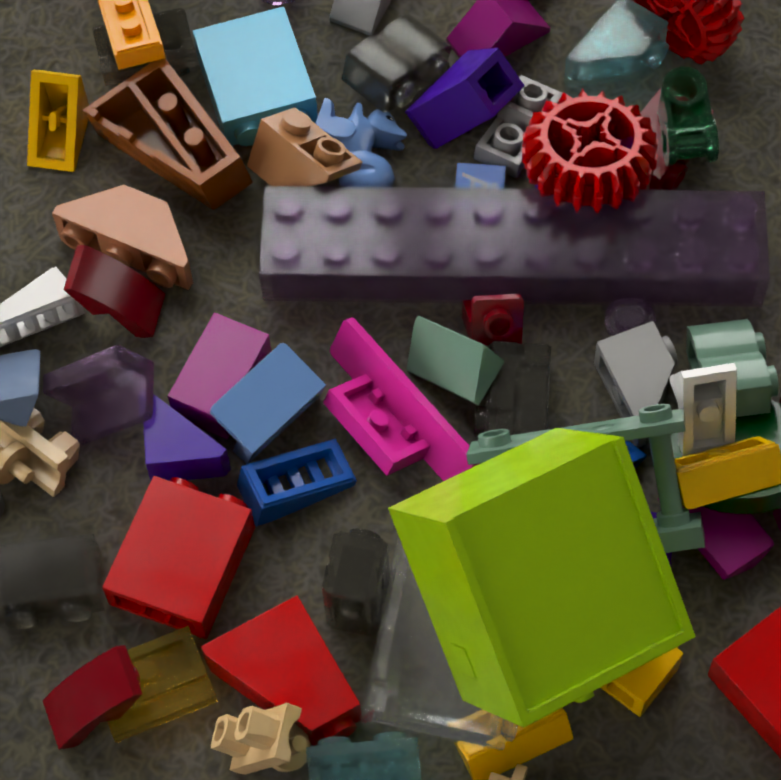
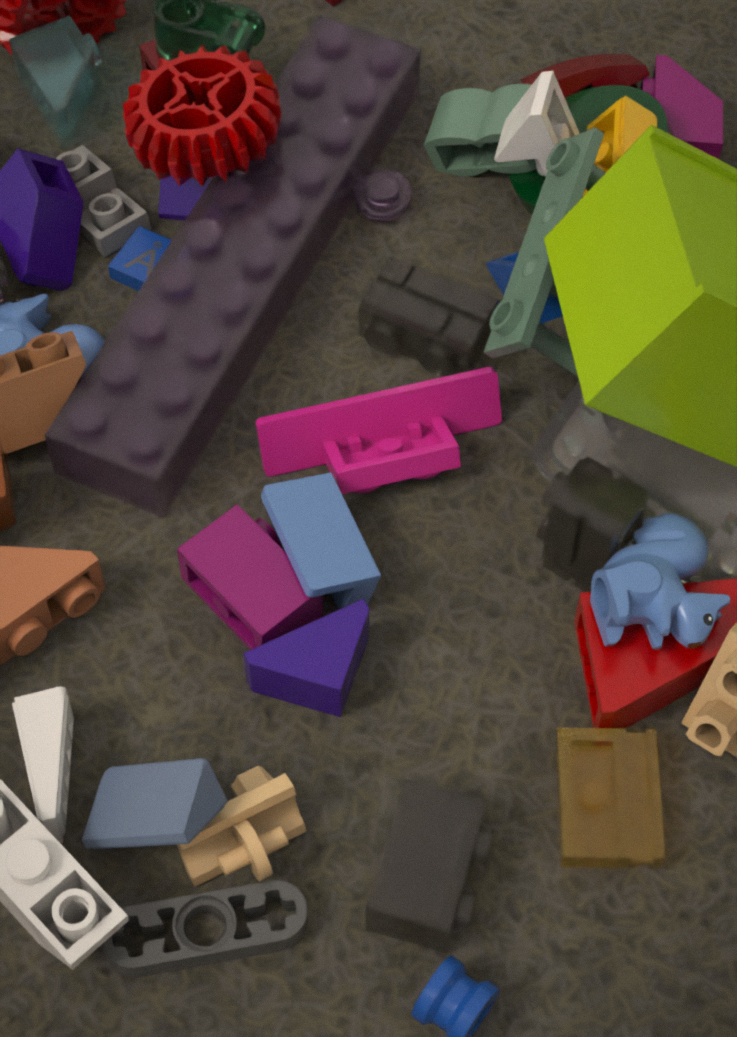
camera: 70 degrees left, 5 degrees down
dark red slope [42,645,143,750] -> none
clear purple panel [43,344,154,445] -> none
dark red slope [63,245,165,338] -> none
red brick [102,476,255,640] -> none
blue slope [237,438,357,526] -> none
sand green slope [406,316,505,405] -> none
dark red bracket [462,294,524,345] -> none
light grey slope [594,321,678,448] -> none
none -> medium blue animal [590,513,730,650]

